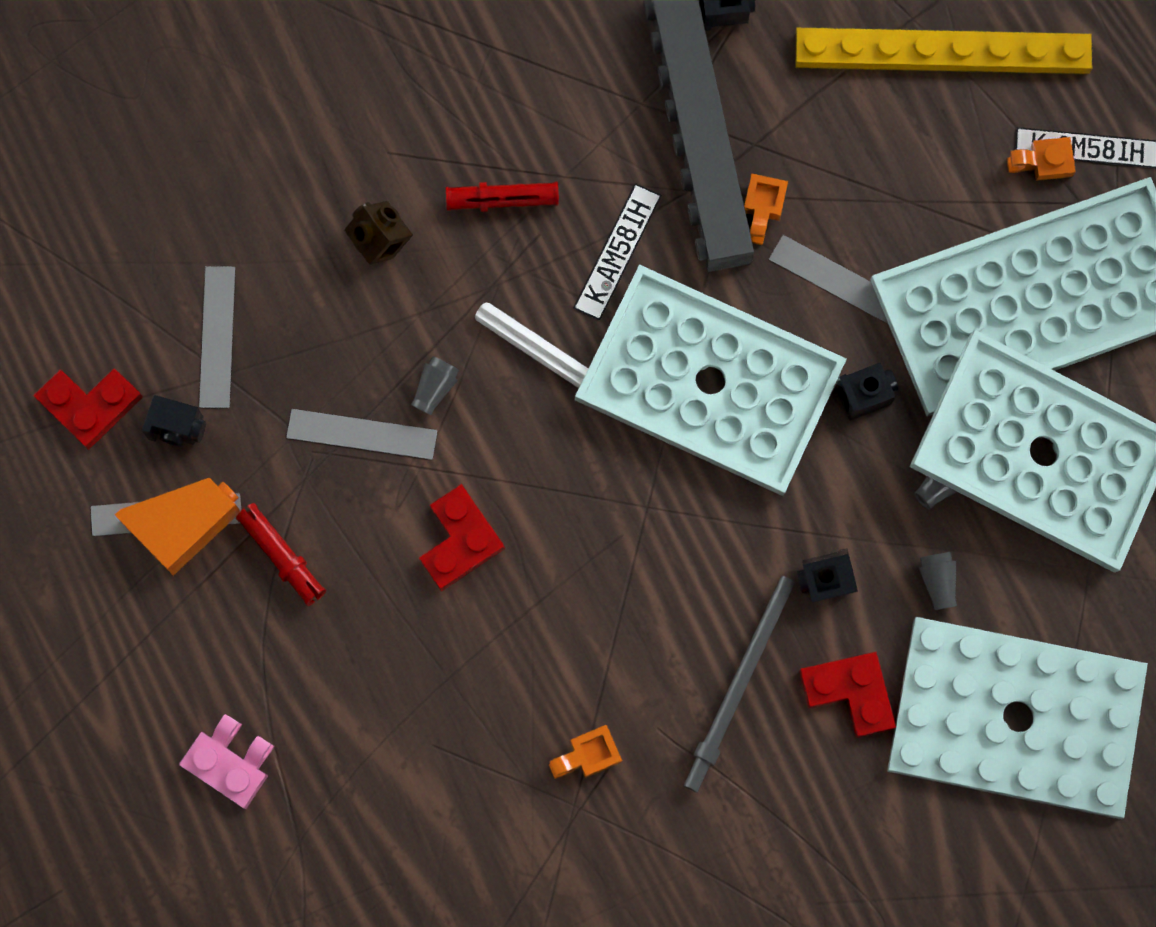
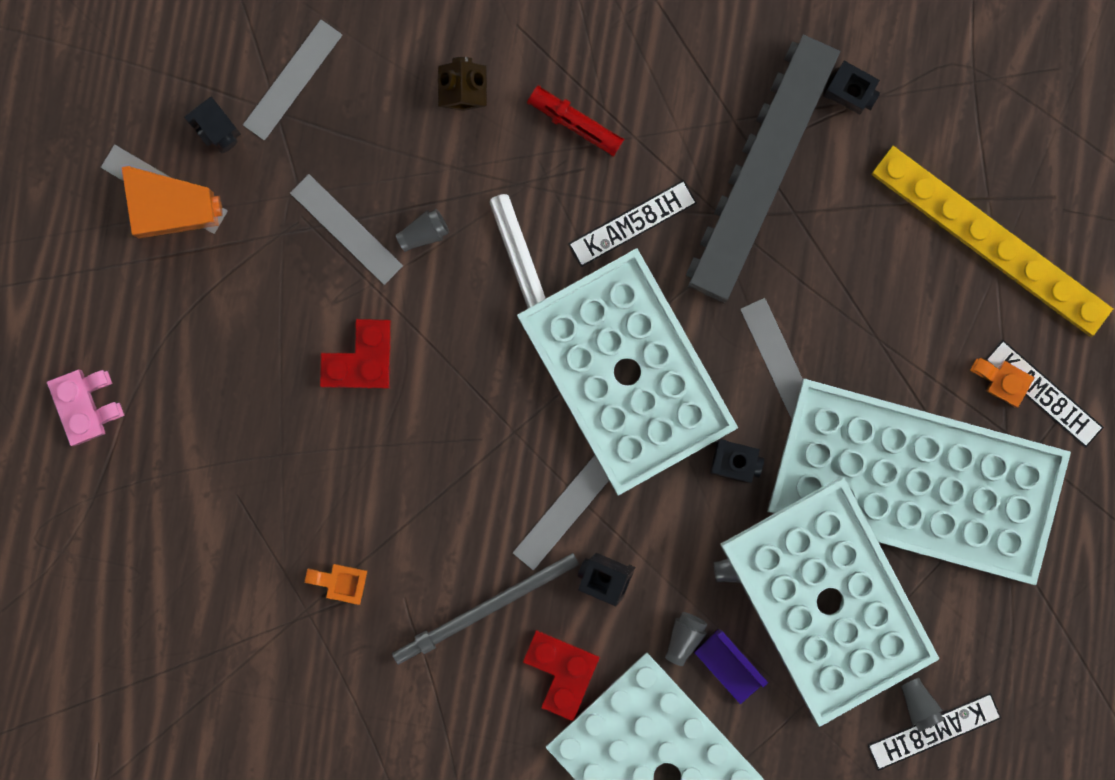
camera: 35 degrees right, 10 degrees up
red plate [33,368,143,450] -> none
red pin [236,503,326,606] -> none
orange plate [744,174,788,245] -> none
none -> light grey sticker [513,455,609,570]
none -> dark purple panel [694,629,768,704]

